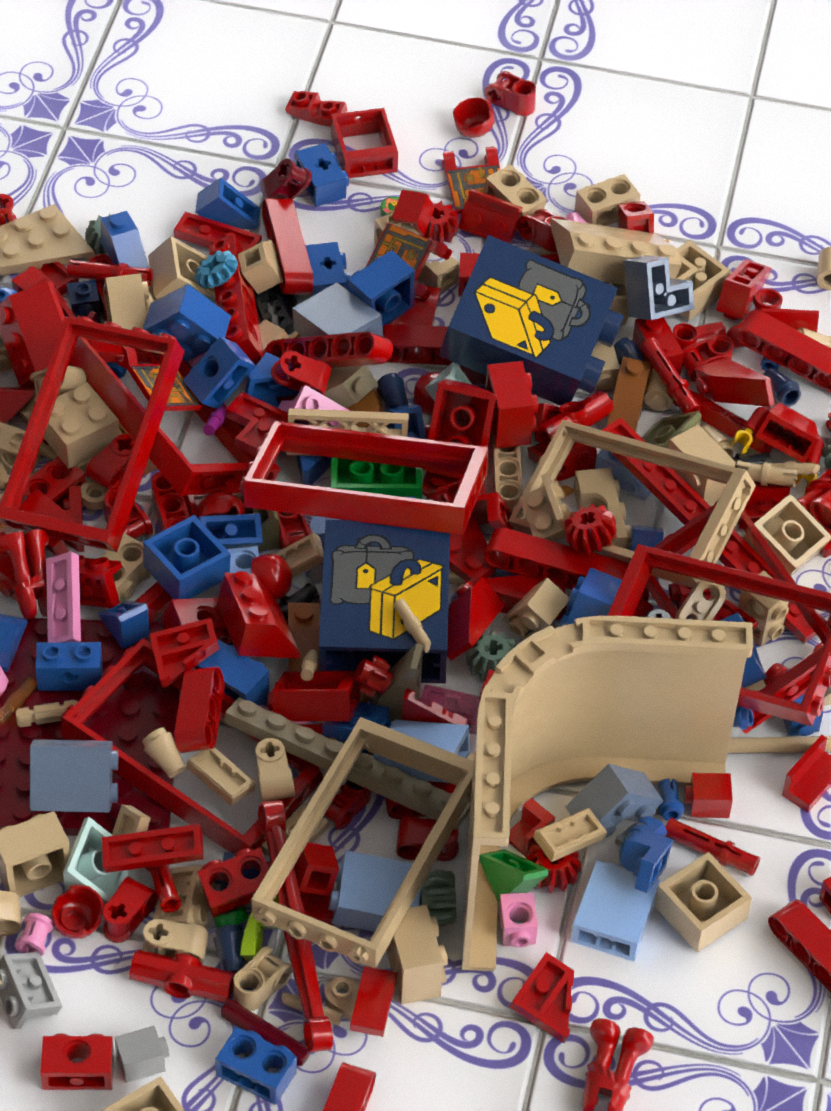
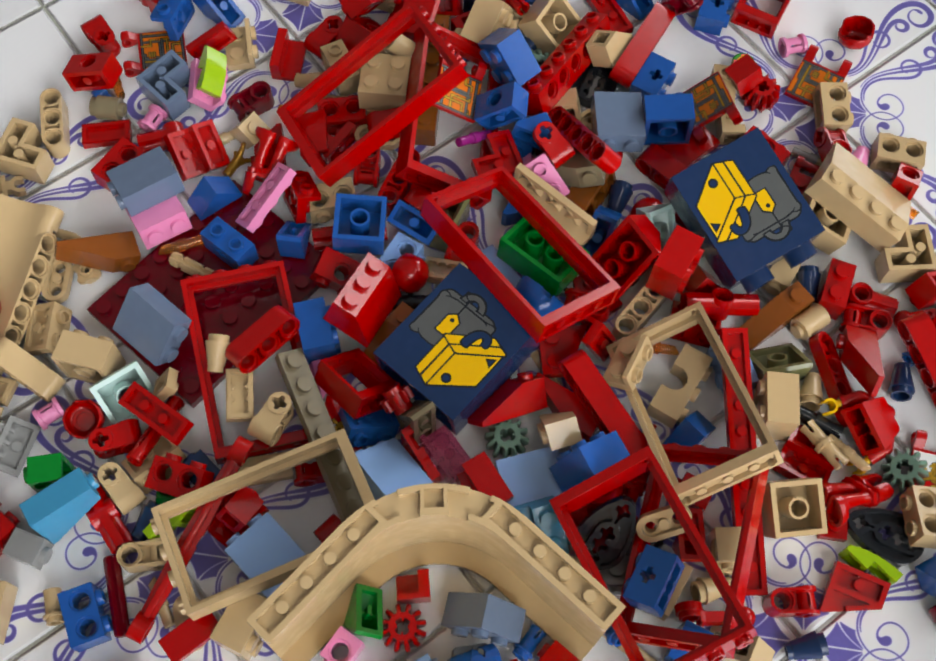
camera: 40 degrees right, 15 degrees up
red wing [149,618,219,688] -> none
dark azure gear [194,250,238,288] -> none
tan piece [301,649,318,681] -> none
tan piece [393,599,431,653] -> none
red plate [459,189,523,244] -> none
red piece [484,71,536,116] -> none
tan plate [533,808,607,862] -> none
red gear [564,503,617,555] -> none
sand blue brick [624,255,695,320] -> none
red pin [640,337,701,414] -> none
none -> dark azure slope [19,467,101,544]
none -> green brick [23,453,77,493]
none -> tan pin [42,587,64,626]
none -> tan cone [690,576,731,605]
none -> bright pink bush [778,33,808,58]

